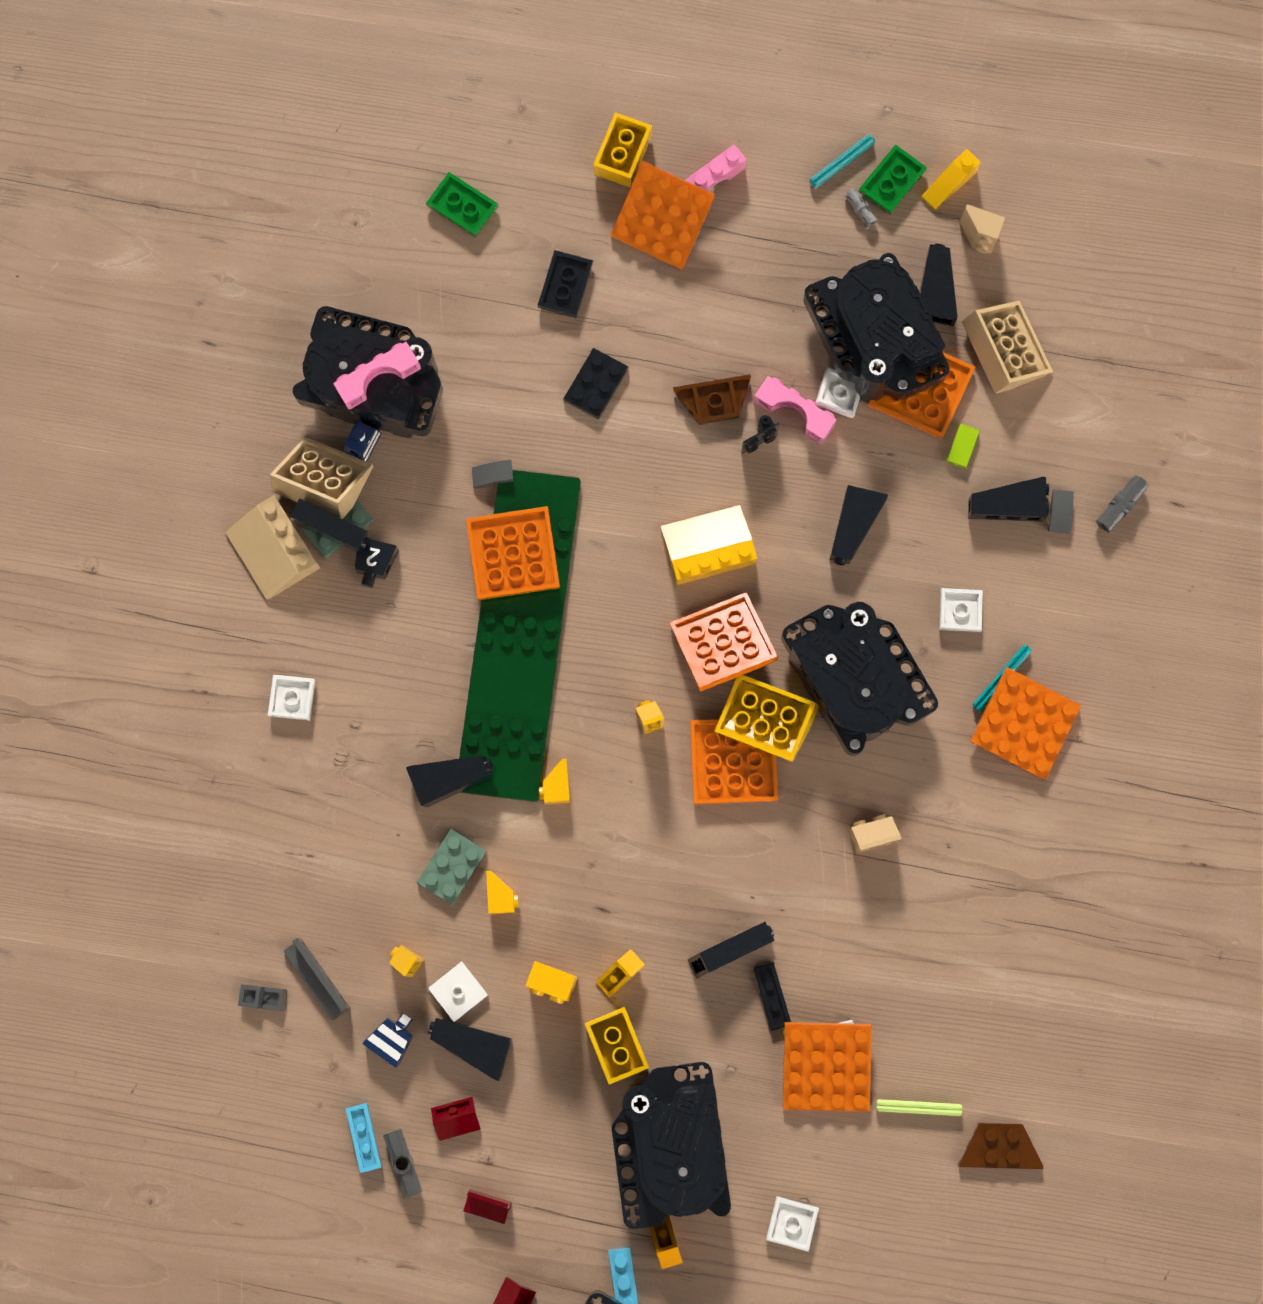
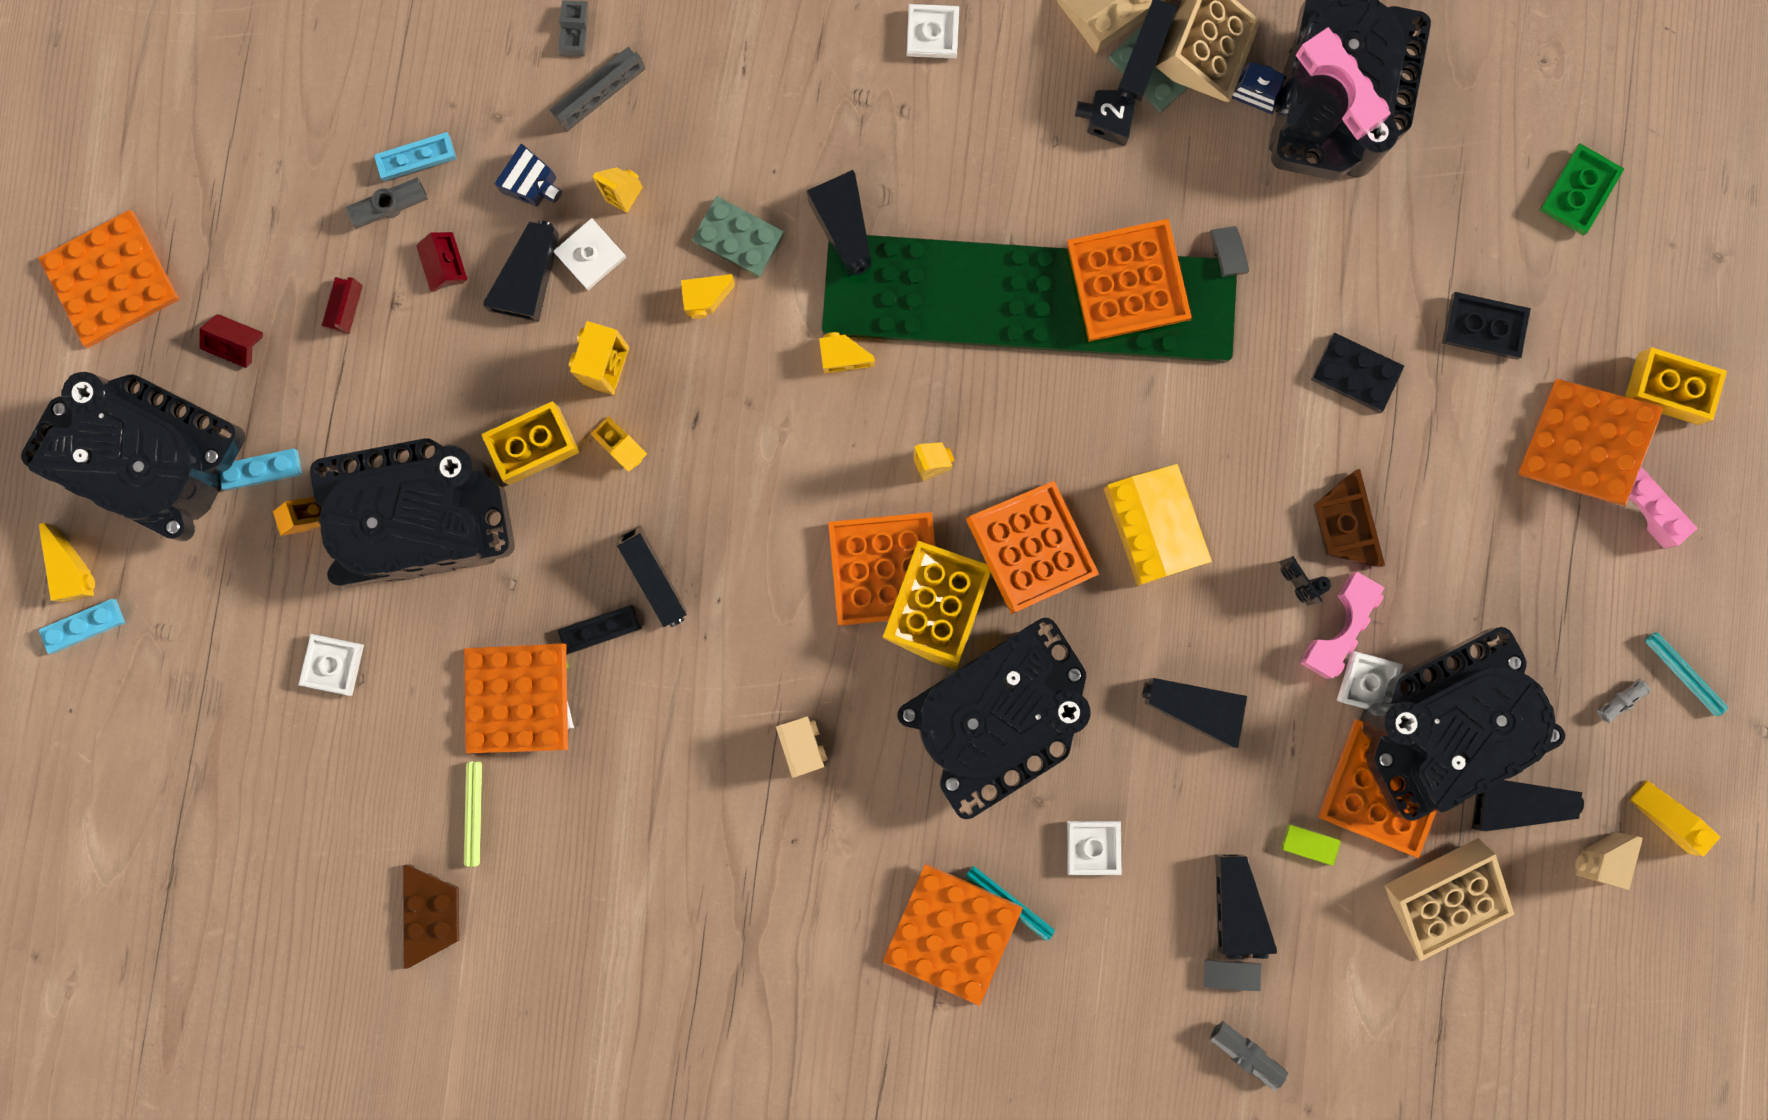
camera: 85 degrees right, 5 degrees up
green plate [858,144,927,215] -> none

